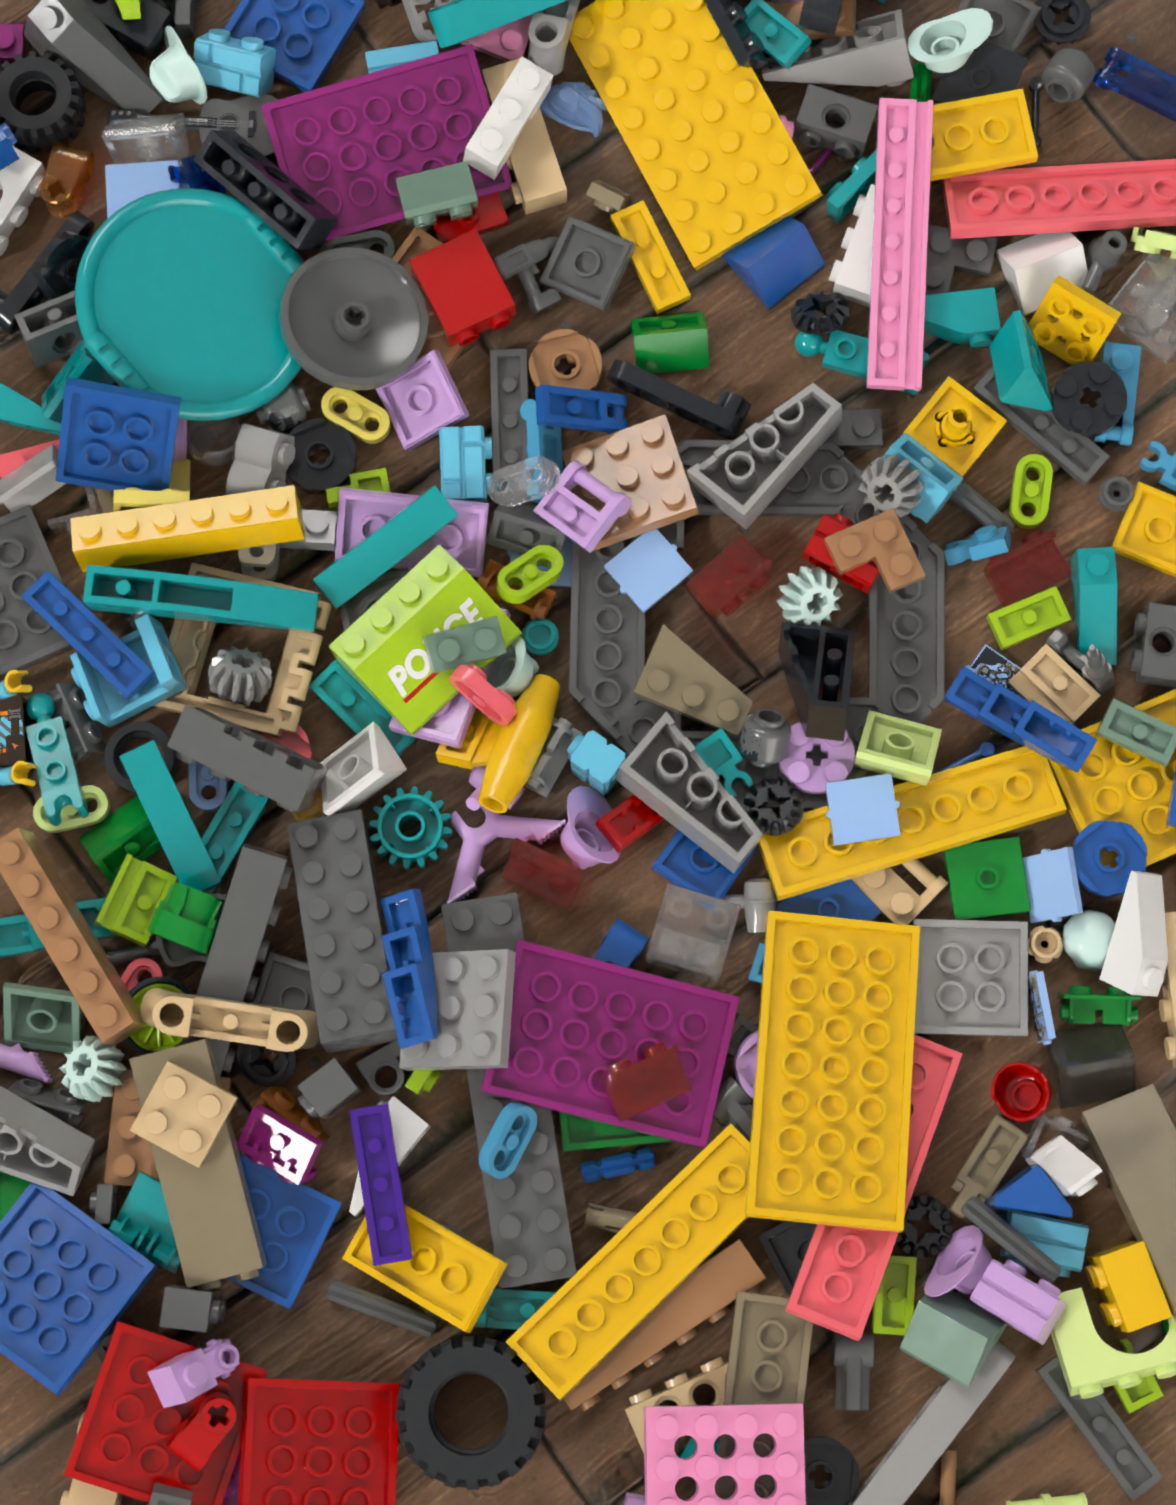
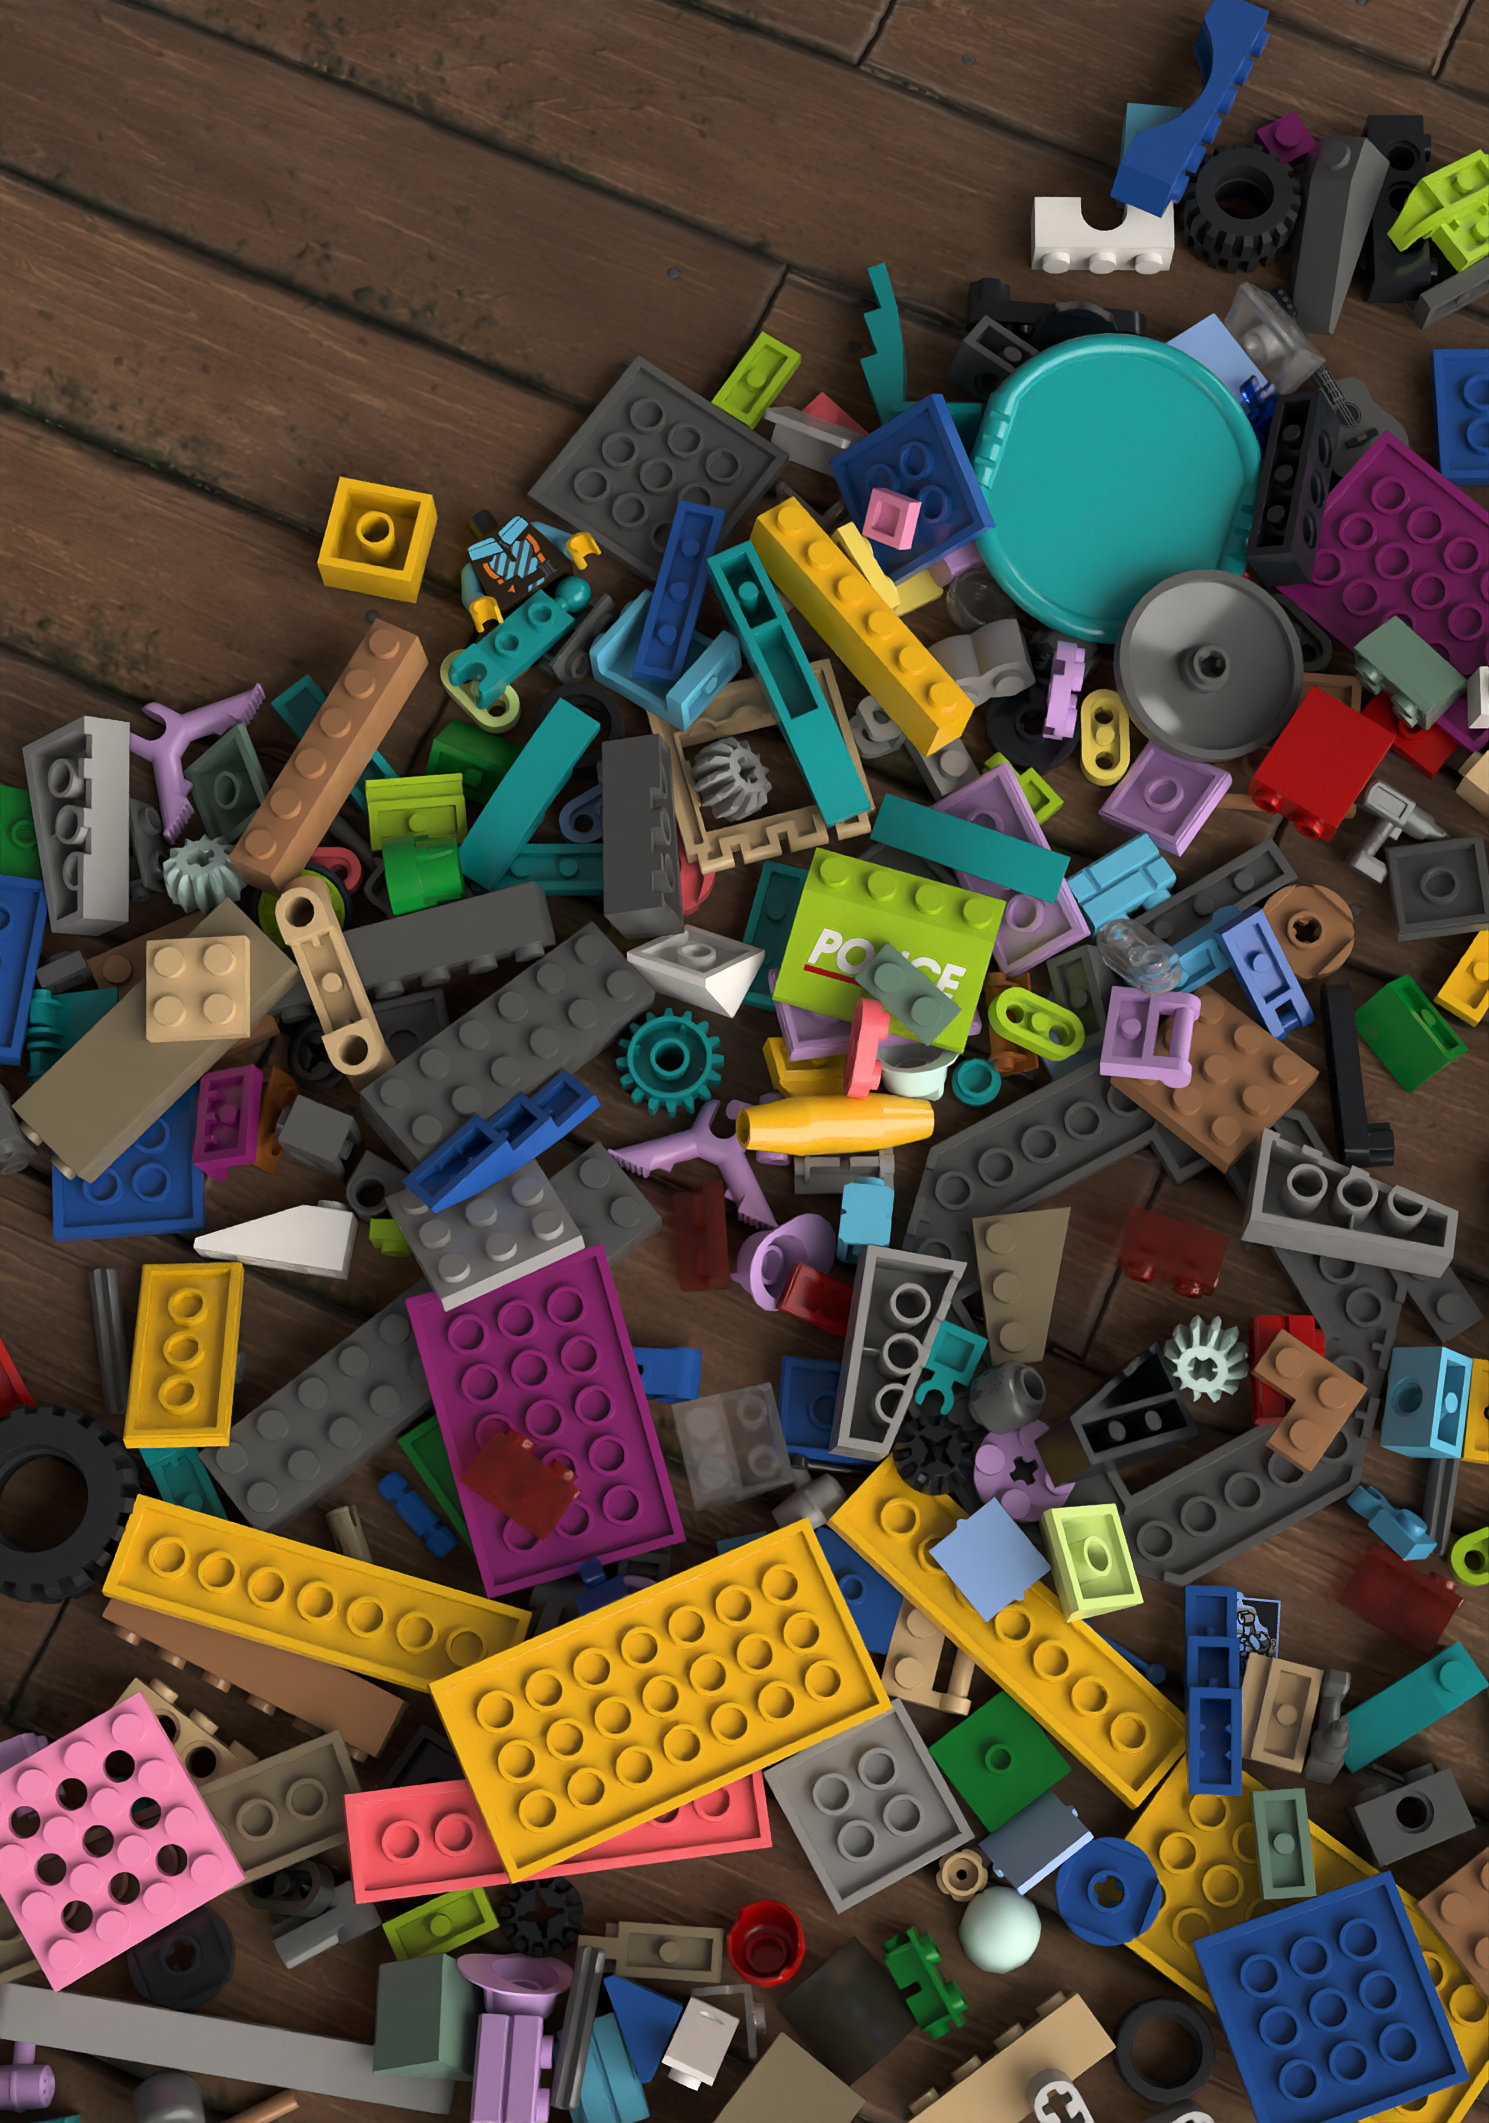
camera: 60 degrees right, 5 degrees down
clear orange piece [39,142,95,218] -> none
light aqua piece [150,26,207,104] -> none
medium azure brick [193,29,276,97] -> none
dark purple plate [349,1104,413,1266] -> none
dark azure plate [479,1102,537,1179] -> none
light blue piece [604,529,693,613] -> none
light grey gear [858,454,925,518] -> none
lime plate [986,586,1072,651] -> none
light blue piece [1028,970,1056,1045] -> none
white slope [1100,871,1168,997] -> none
none -> pearl dark grey plate [243,1859,334,1917]
none -> clear blue tile [573,1558,632,1616]
none -> black hinge [787,1455,877,1479]
none -> bright pink plate [862,488,922,550]
none -> lavender plate [1042,641,1085,740]

